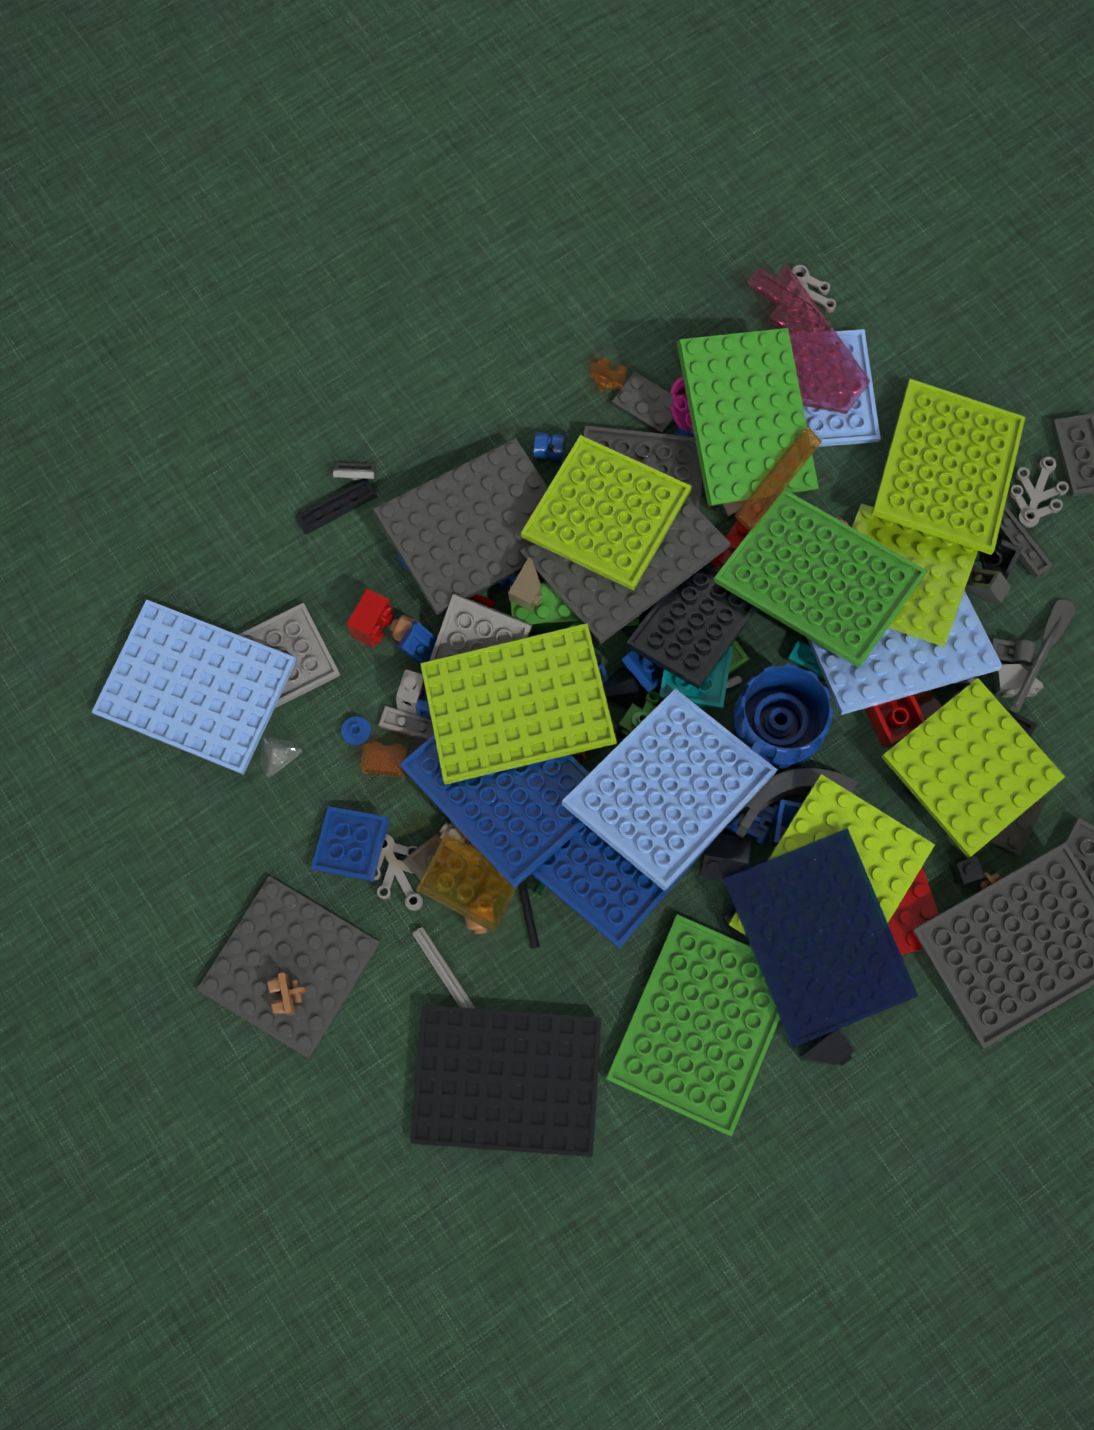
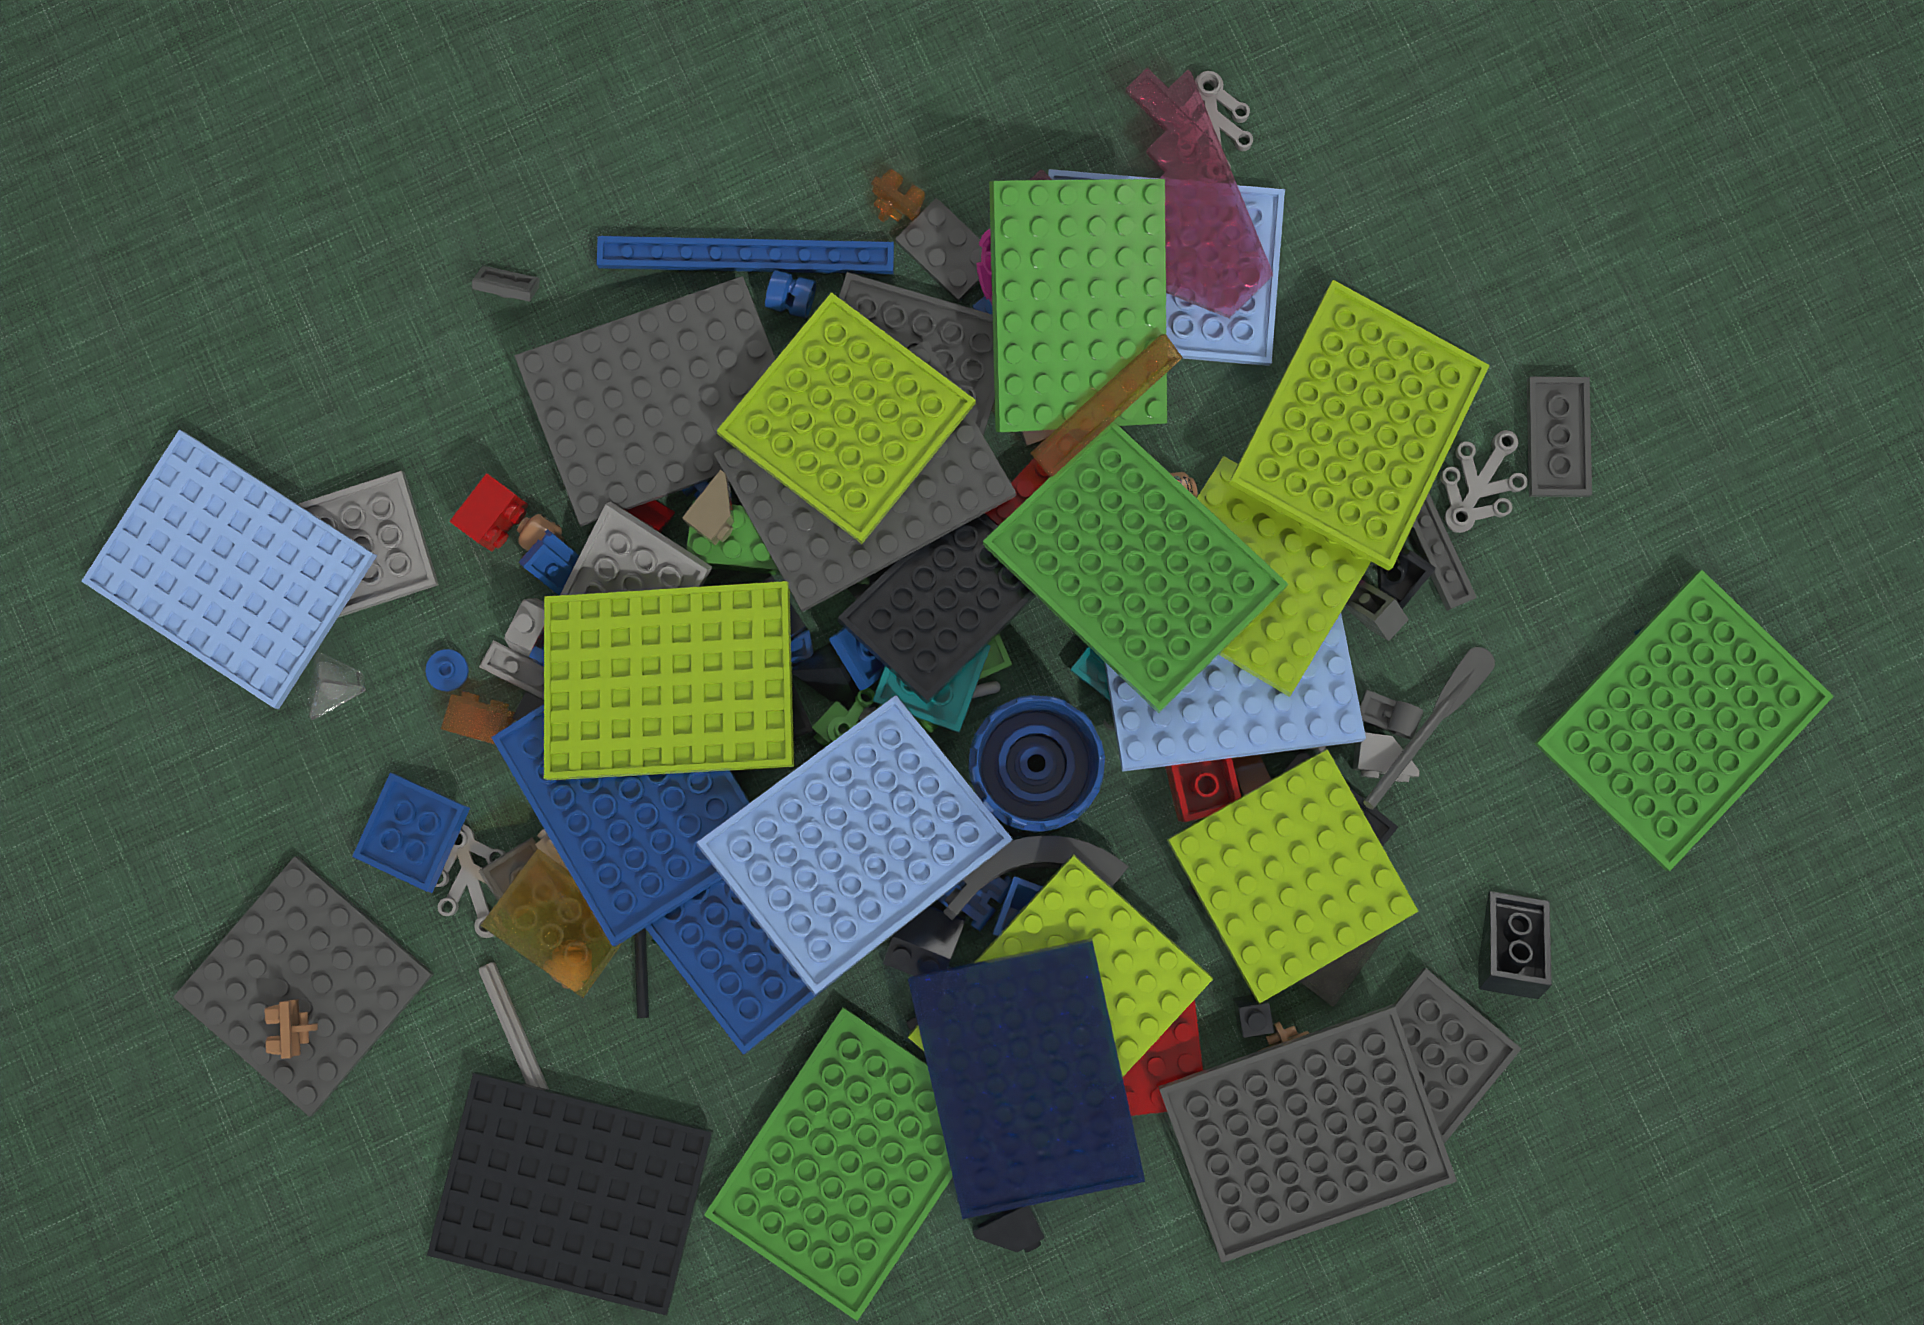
camera: 10 degrees right, 10 degrees up
black tile [295,479,377,535] -> none
none -> blue plate [597,236,894,274]

